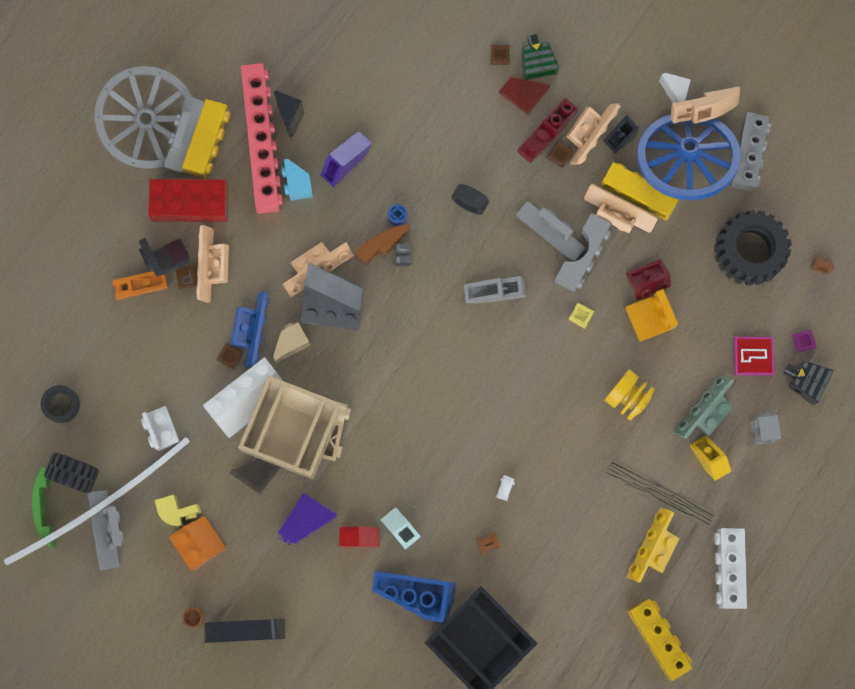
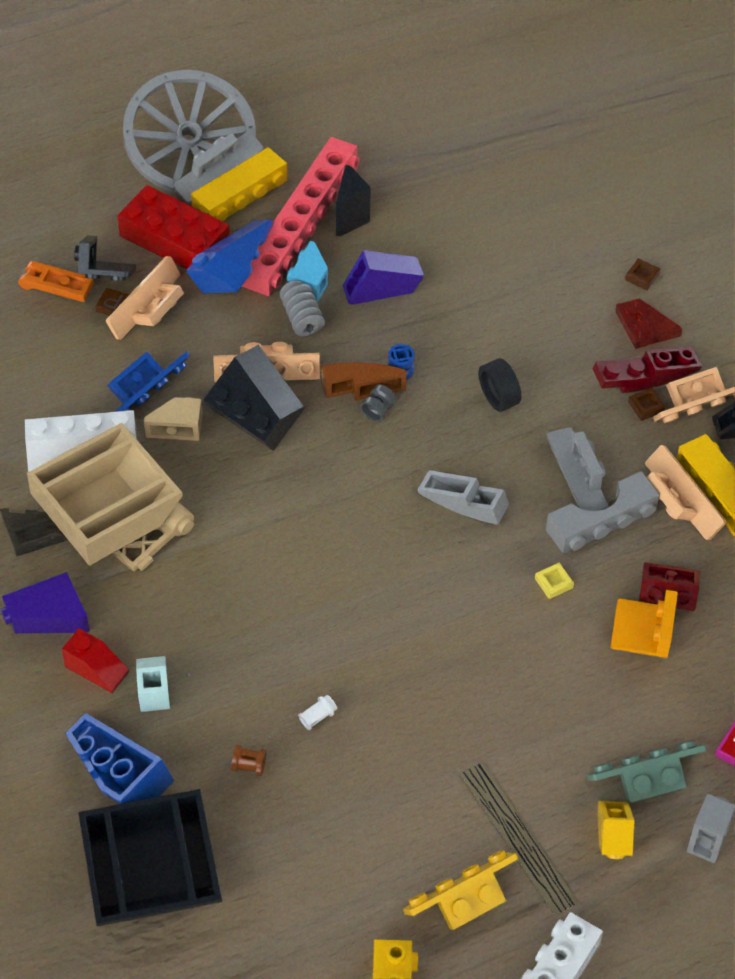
camera: 35 degrees right, 25 degrees down
reddish brown tile [216,343,243,370] -> none
dark green torso [522,34,559,81] -> none
yellow wheel [604,369,655,421] -> none
none -> blue wedge [186,219,273,294]
none -> light grey piece [280,281,325,337]

